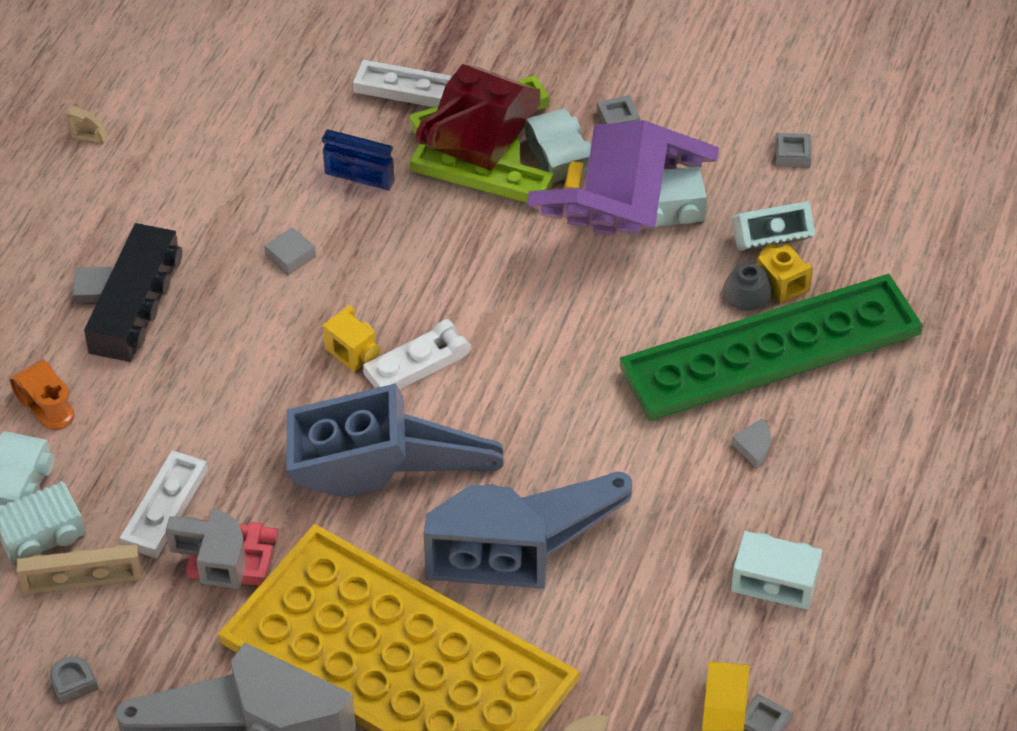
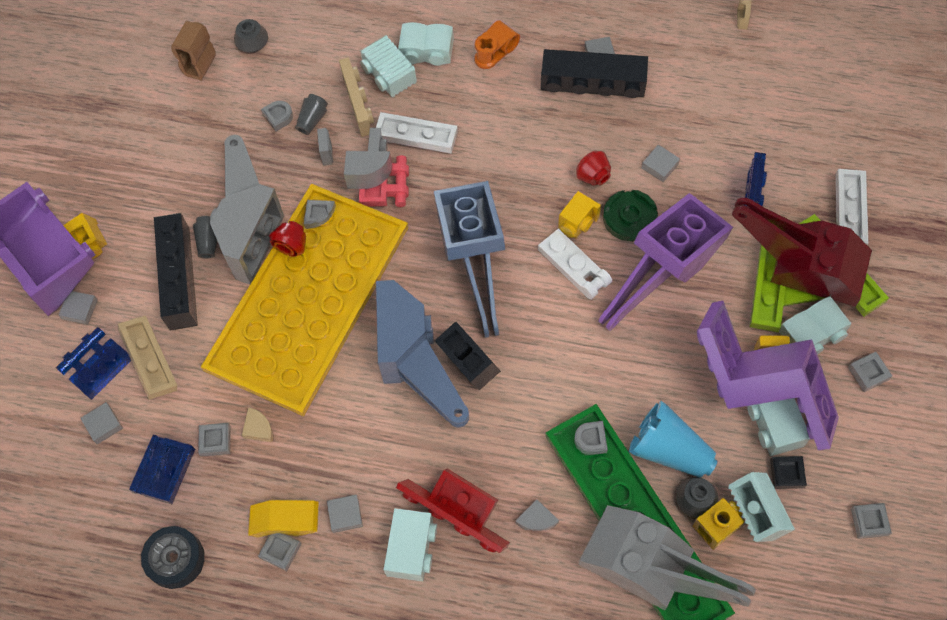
camera: 85 degrees right, 15 degrees up
none -> red cone [269,221,306,257]
none -> dark grey cone [295,94,328,135]
none -> light grey tile [304,200,336,229]
none -> light grey tile [317,128,333,166]
none -> light grey tile [327,495,363,533]
none -> red bracket [396,468,510,553]
none -> black brick [434,322,501,391]
none -> light grey tile [574,421,608,455]
none -> red cone [576,151,611,186]
none -> light grey slope [578,505,756,611]
none -> medium lavender slope [598,193,733,331]
none -> dark green tile [603,190,658,242]
none -> medium azure cone [629,401,718,478]
none -> black tile [770,456,807,489]

